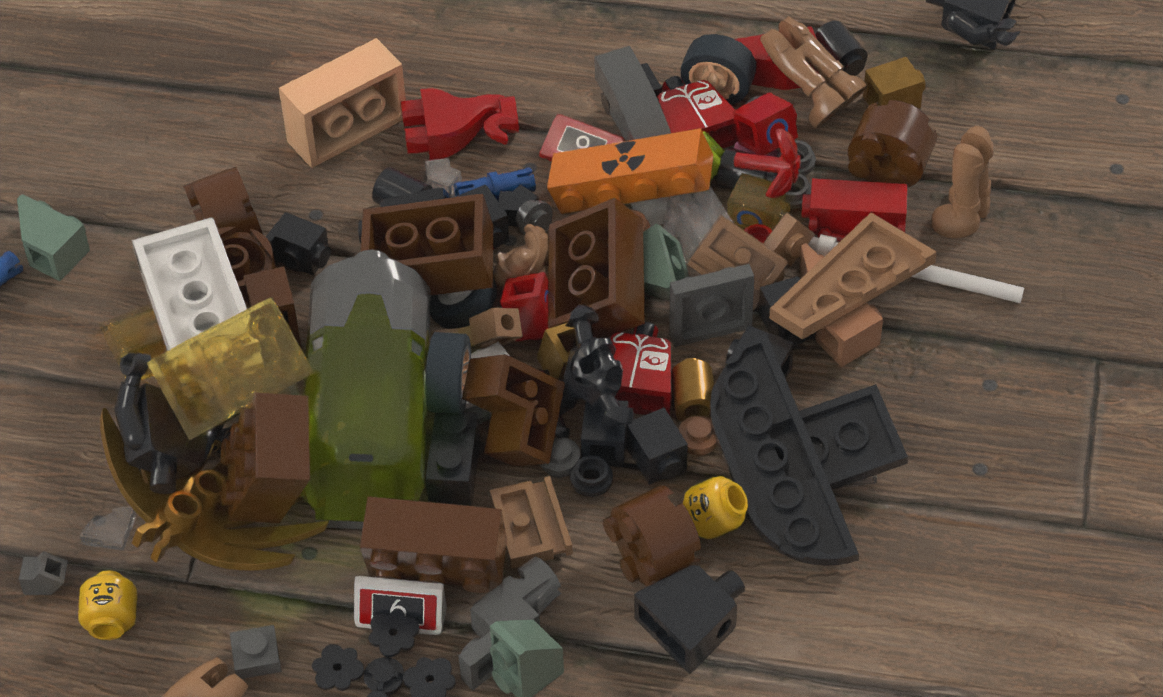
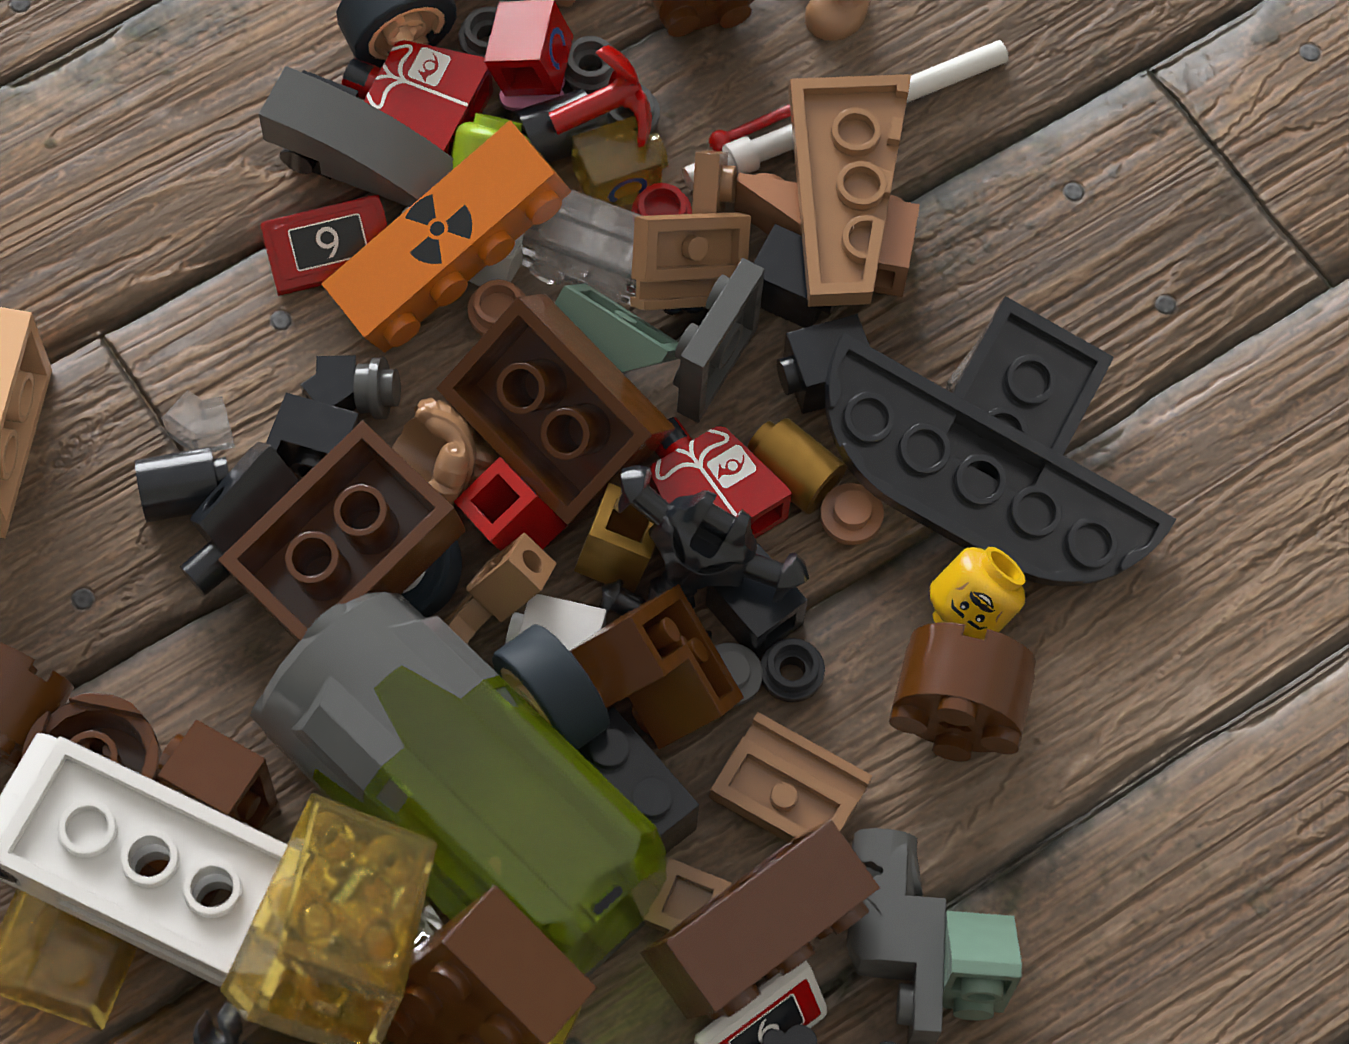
camera: 50 degrees left, 15 degrees up
black brick [266,212,331,276] -> none
red hips [400,88,519,161] -> none
blue pin [454,167,536,202] -> none
black brick [626,408,688,485] -> none
black torso [634,565,745,674] -> none
red brick [801,178,907,236] -> none

